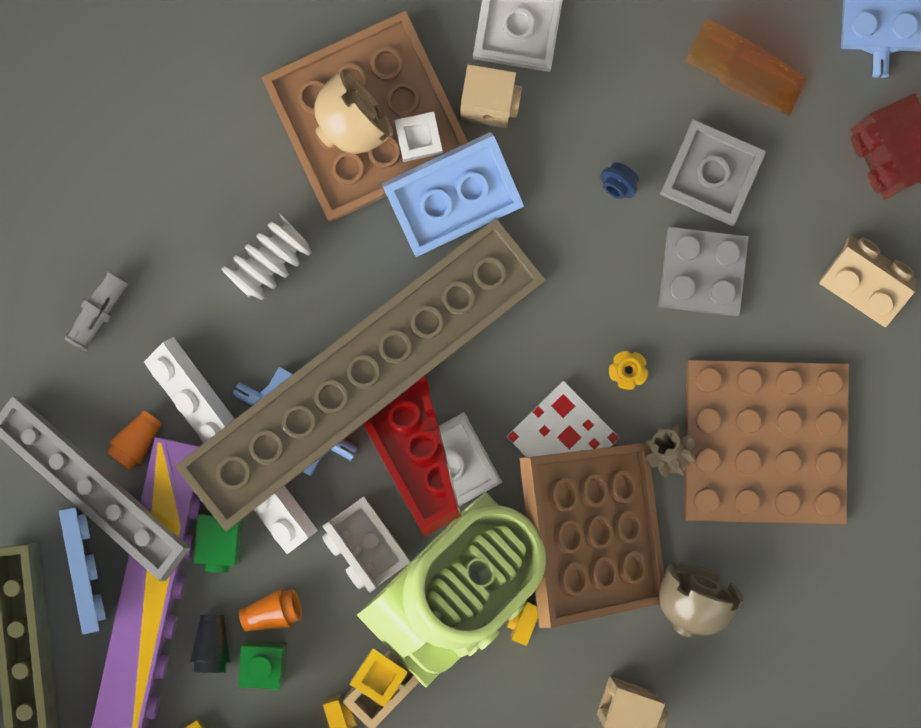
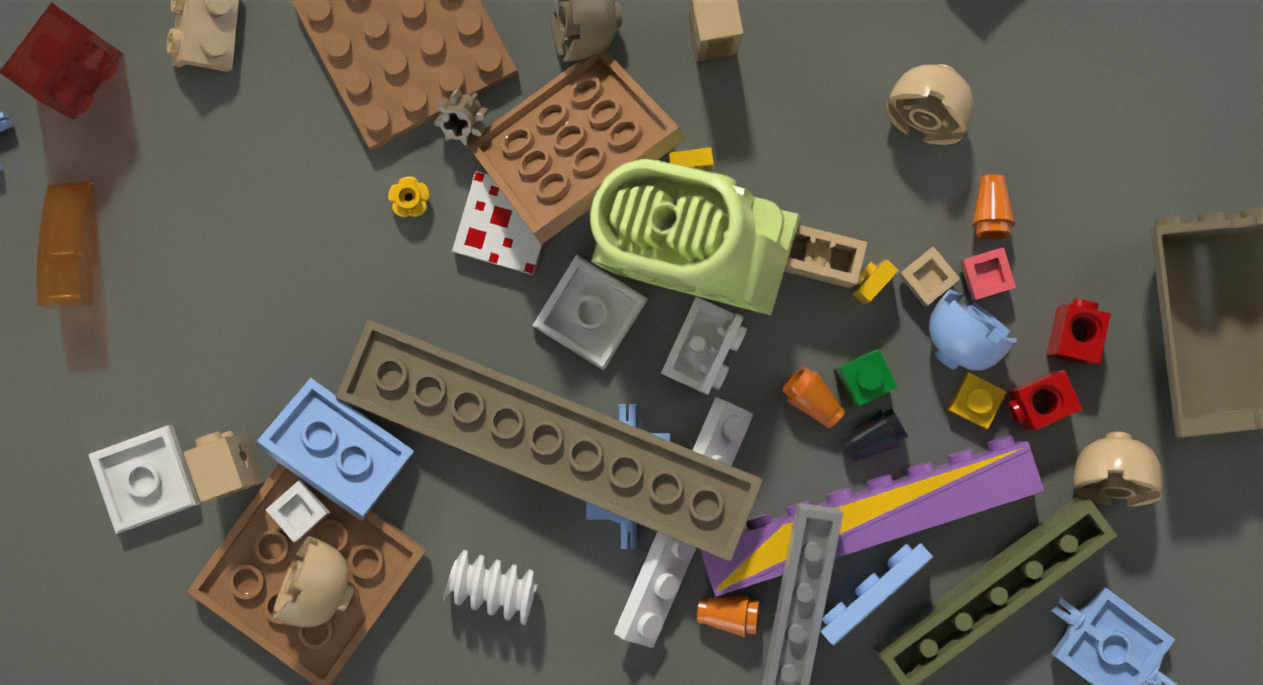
camera: 115 degrees left, 0 degrees up
green brick [194,513,243,573] -> none
yellow plate [350,648,408,708] -> none
red wing [363,376,461,536] -> none
dark blue plate [600,162,639,199] -> none
light grey plate [658,227,749,317] -> none
light grey plate [660,120,766,226] -> none

